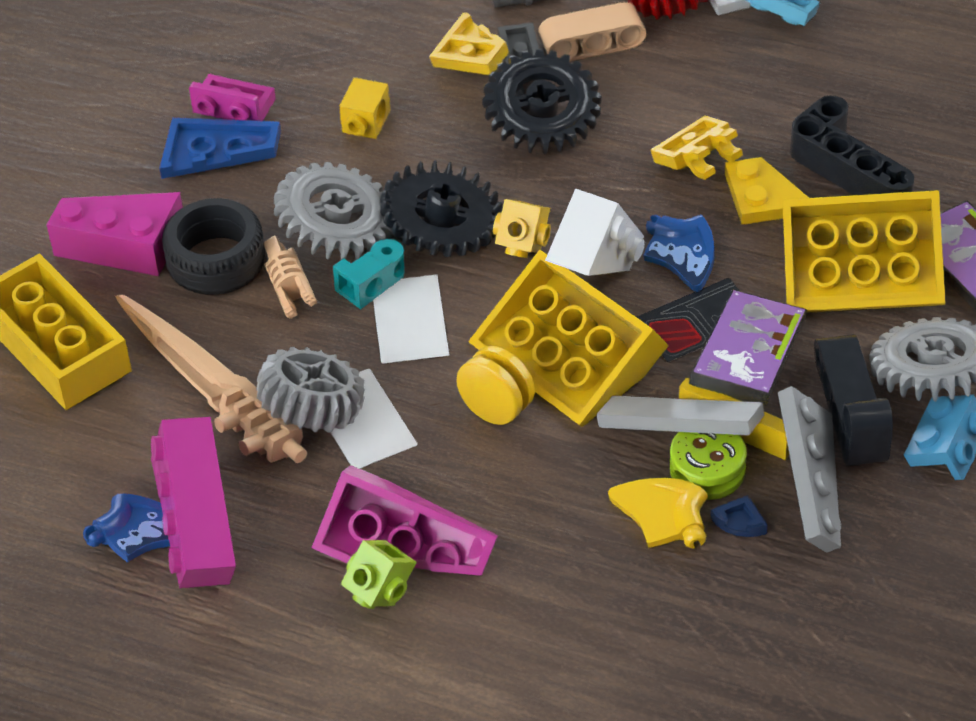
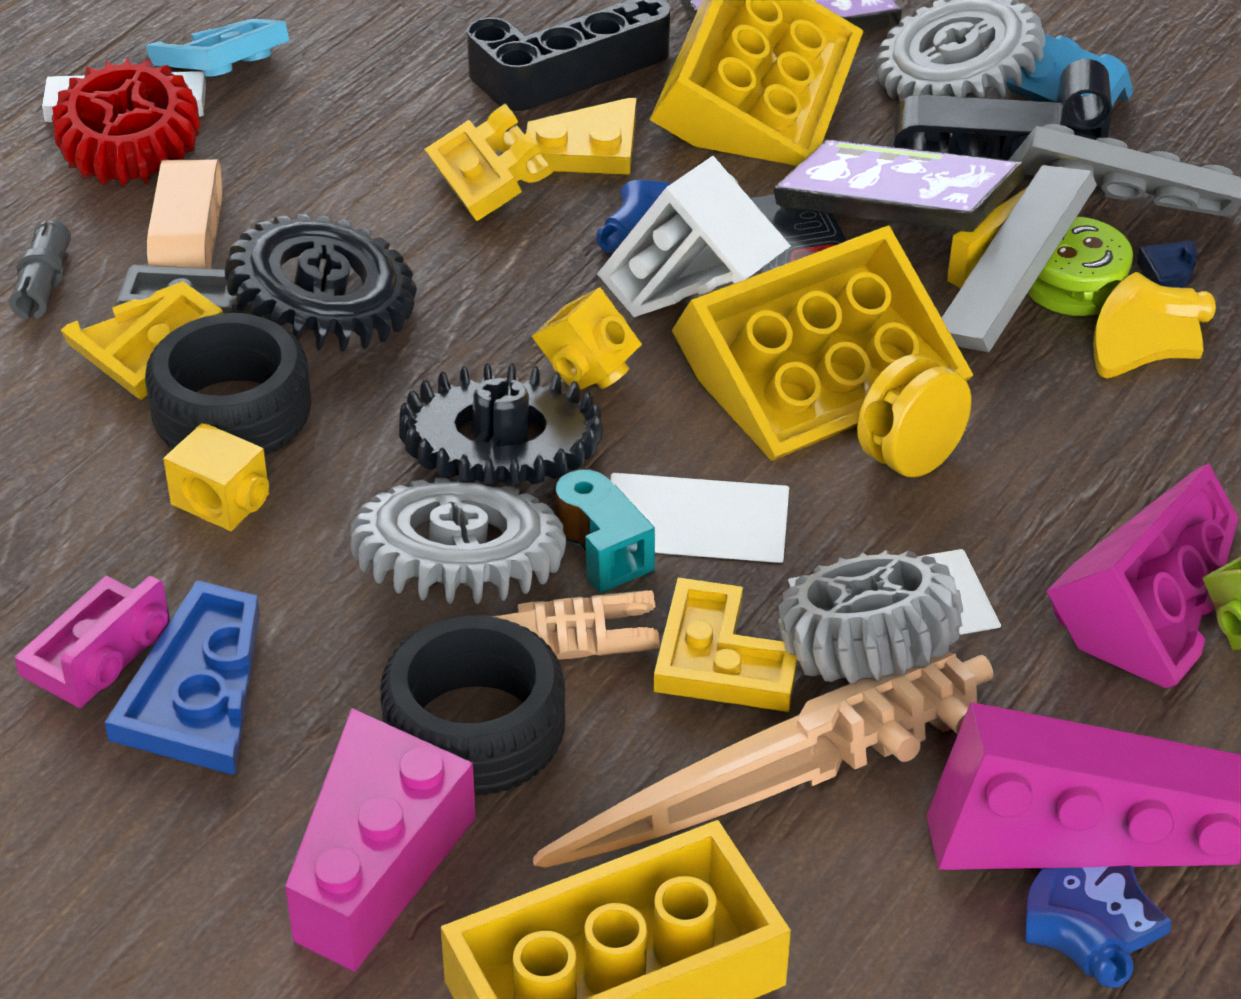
camera: 80 degrees left, 5 degrees down
none -> black tyre [145,313,311,456]
none -> yellow plate [654,578,798,712]

